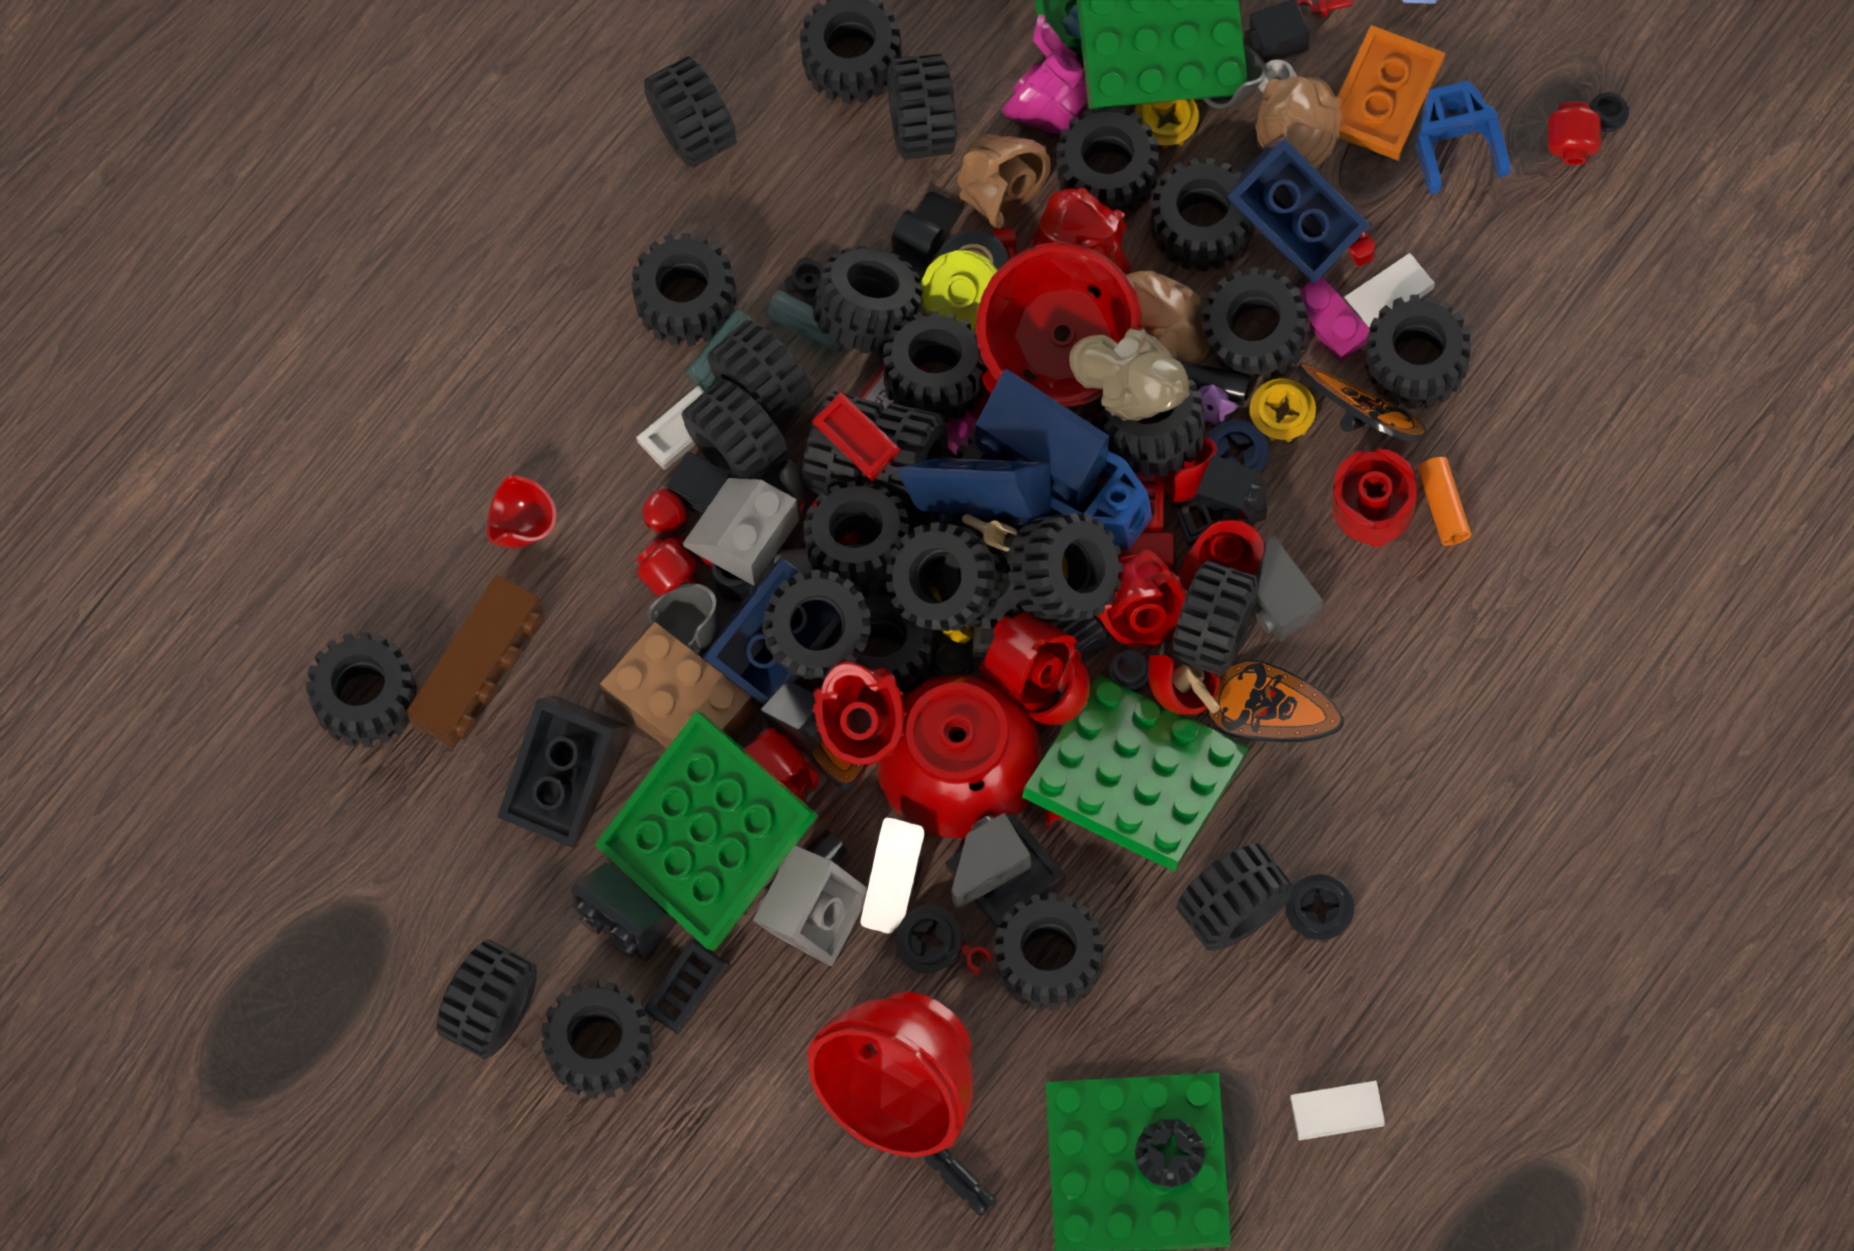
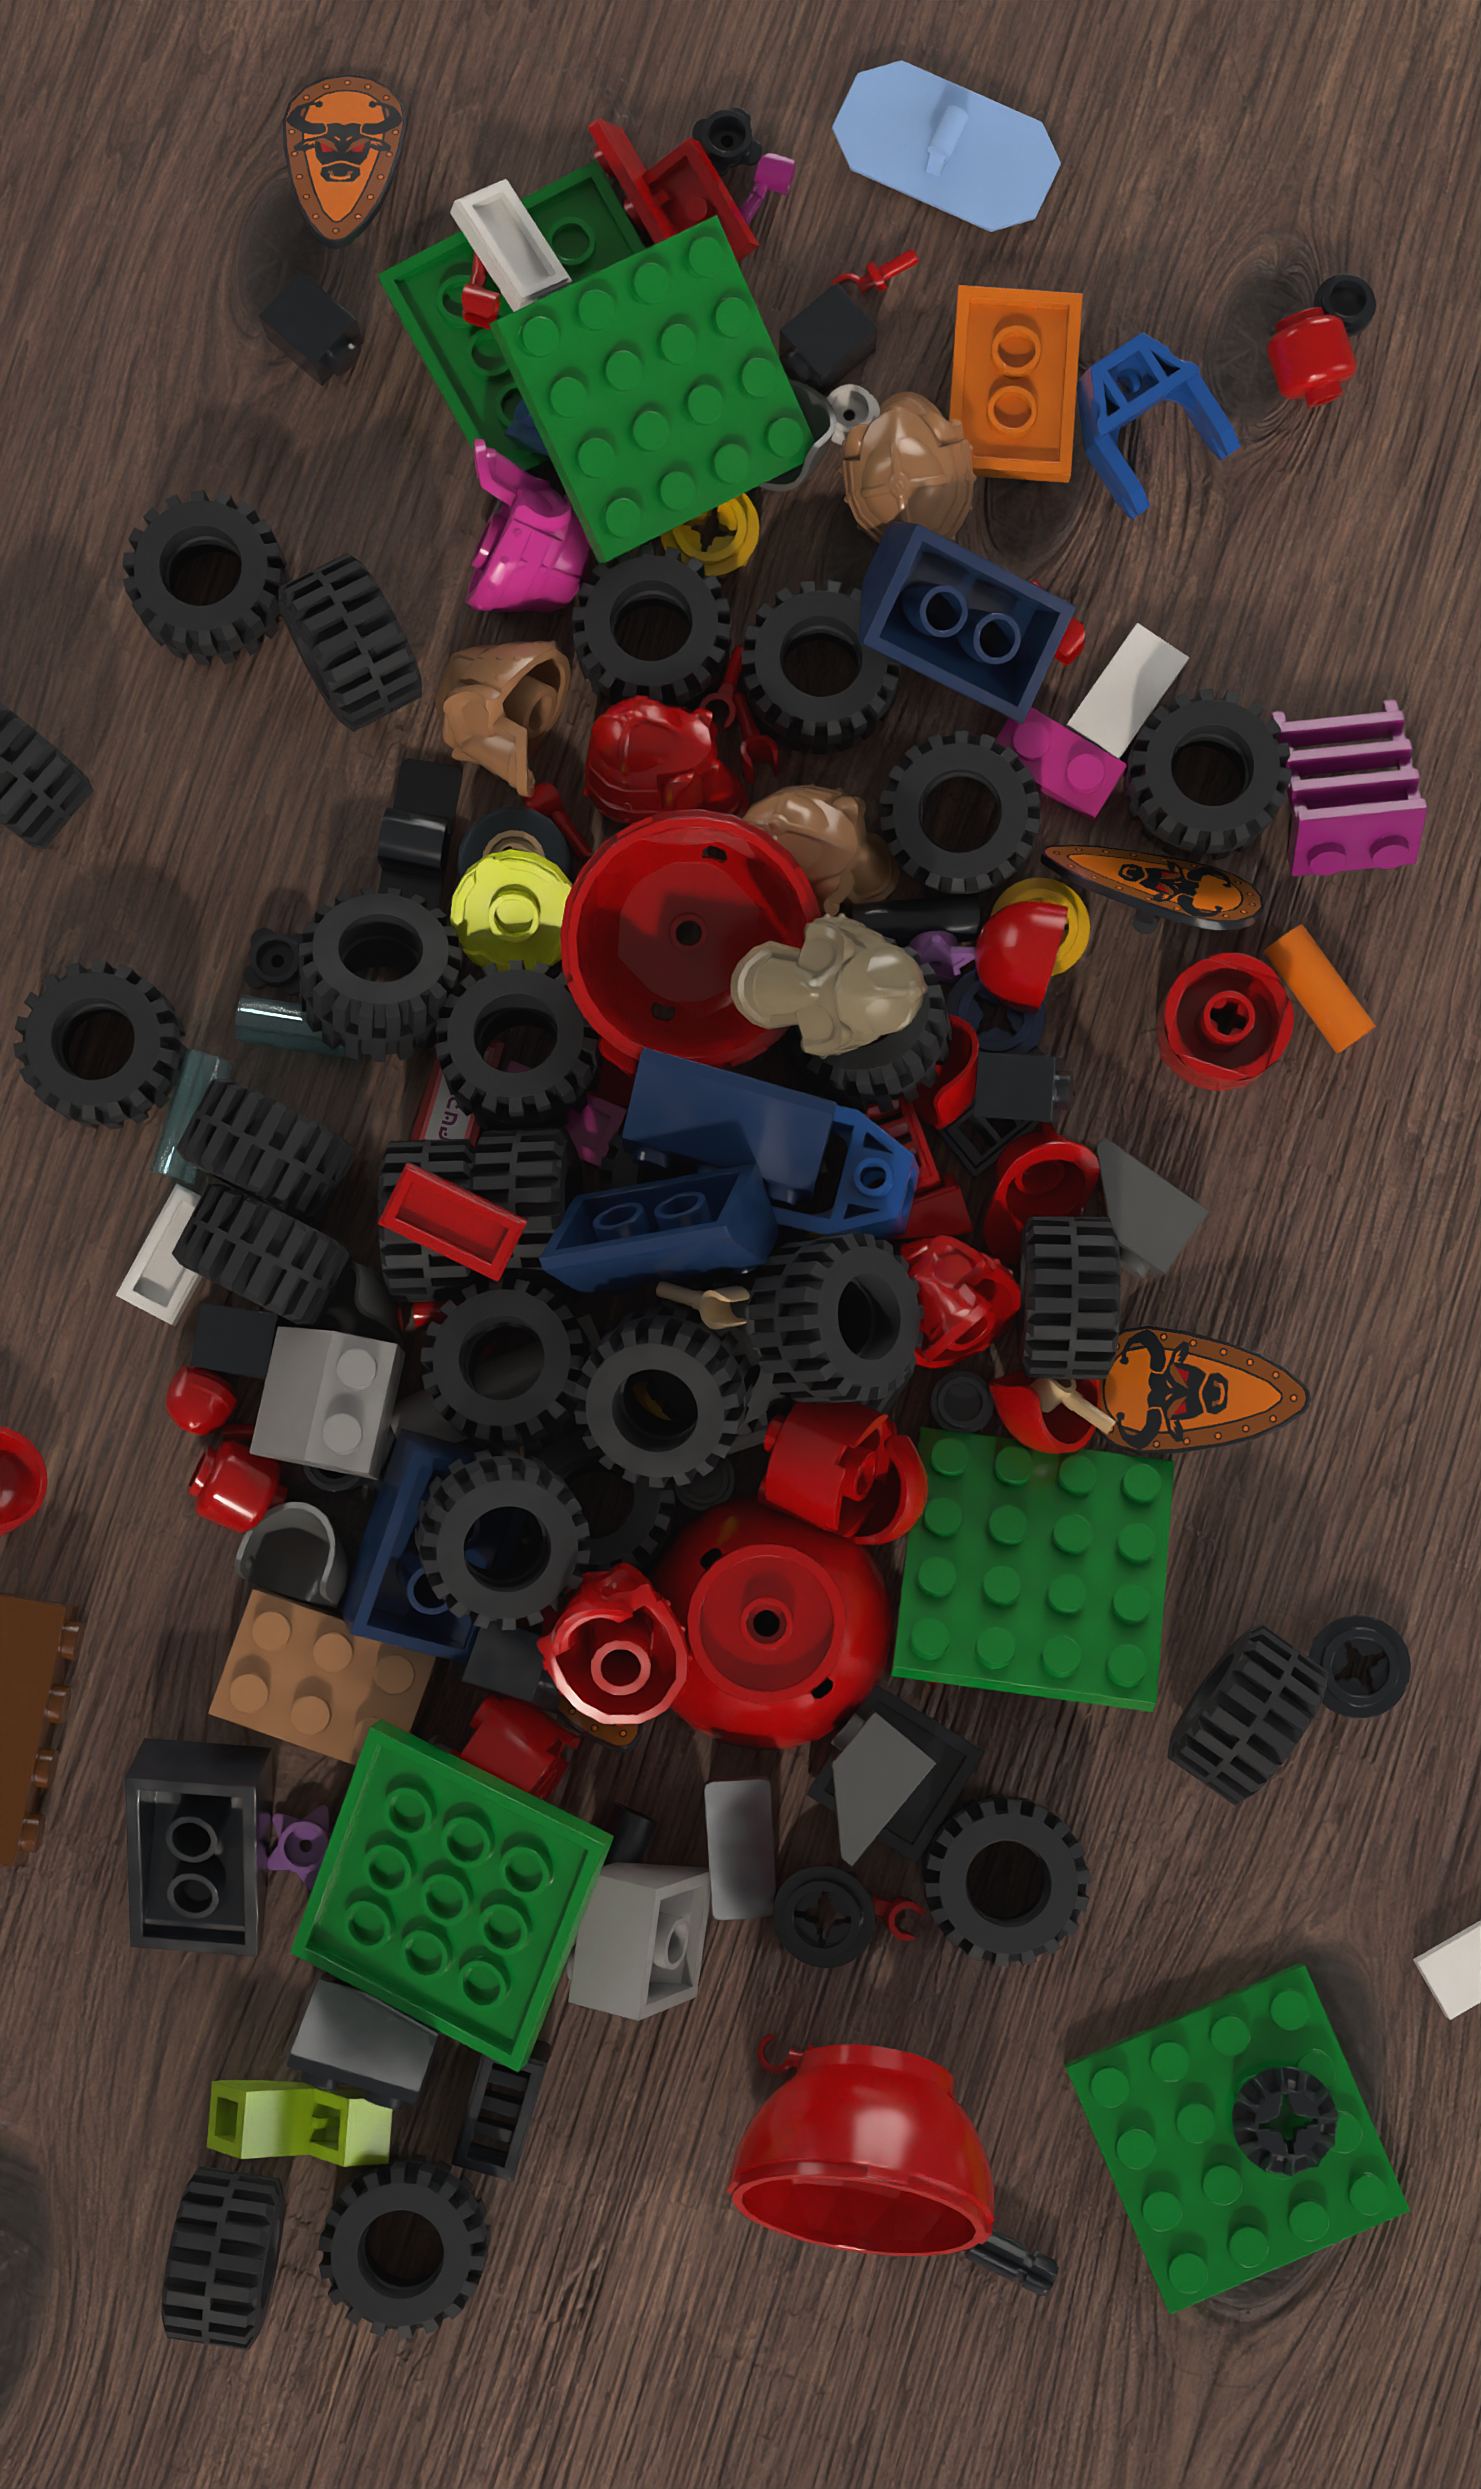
camera: 25 degrees left, 15 degrees up
none -> lime brick [207,2080,393,2167]
none -> medium lavender plate [268,1805,331,1890]
none -> red hand [699,646,744,731]
none -> red hand [732,692,779,784]
none -> red helmet [974,900,1068,1014]
none -> magenta plate [1271,700,1427,876]

